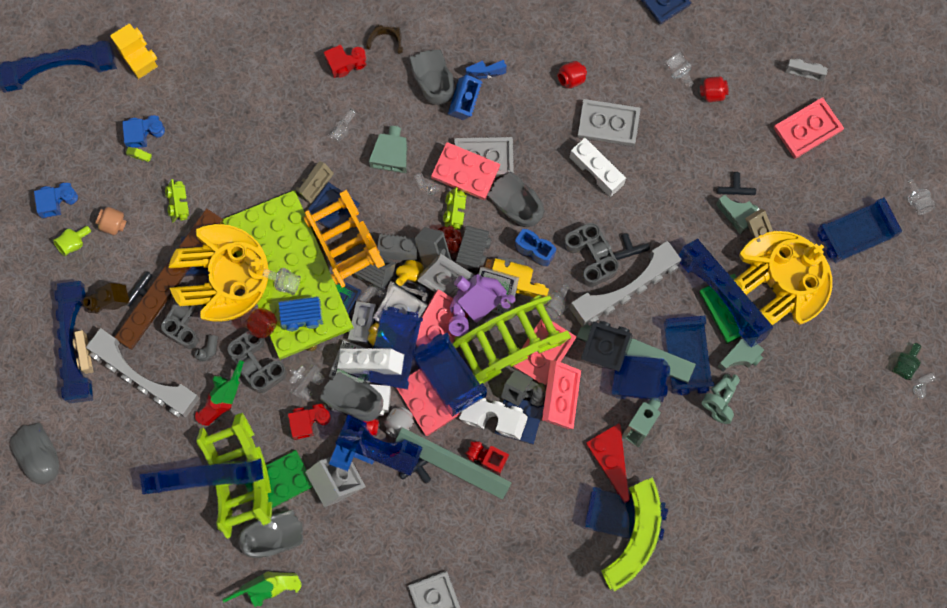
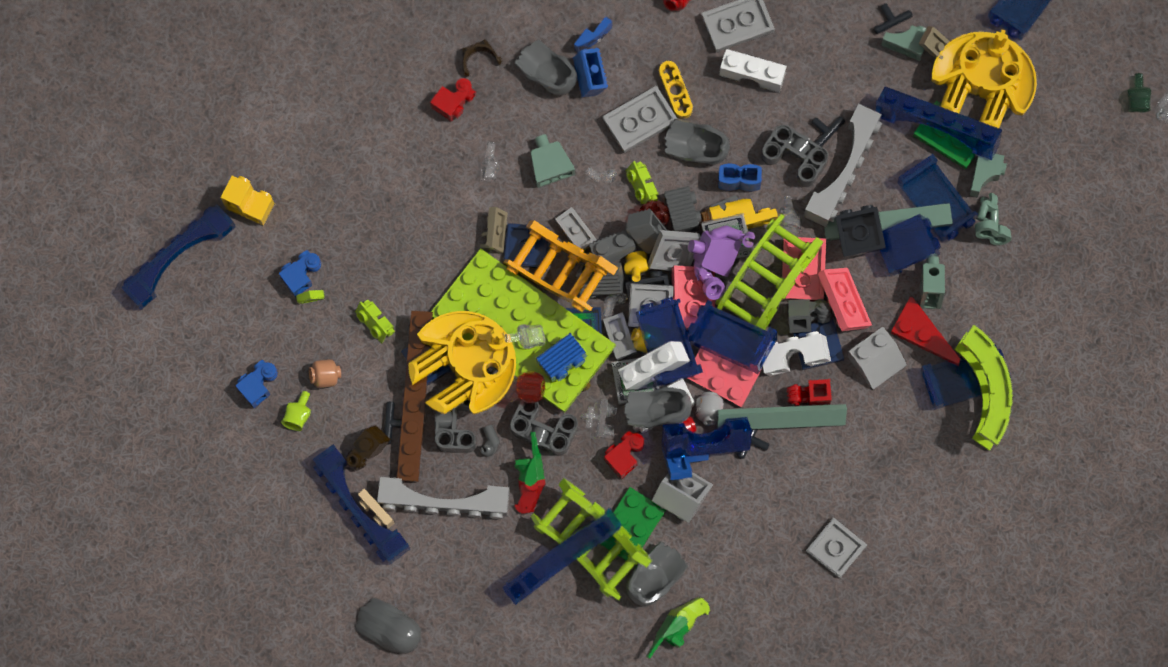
camera: 25 degrees left, 0 degrees up
coral plate [431,142,500,200] -> none
none -> light grey plate [555,207,597,251]
none -> yellow beam [659,61,693,119]
none -> light grey slope [847,327,907,390]

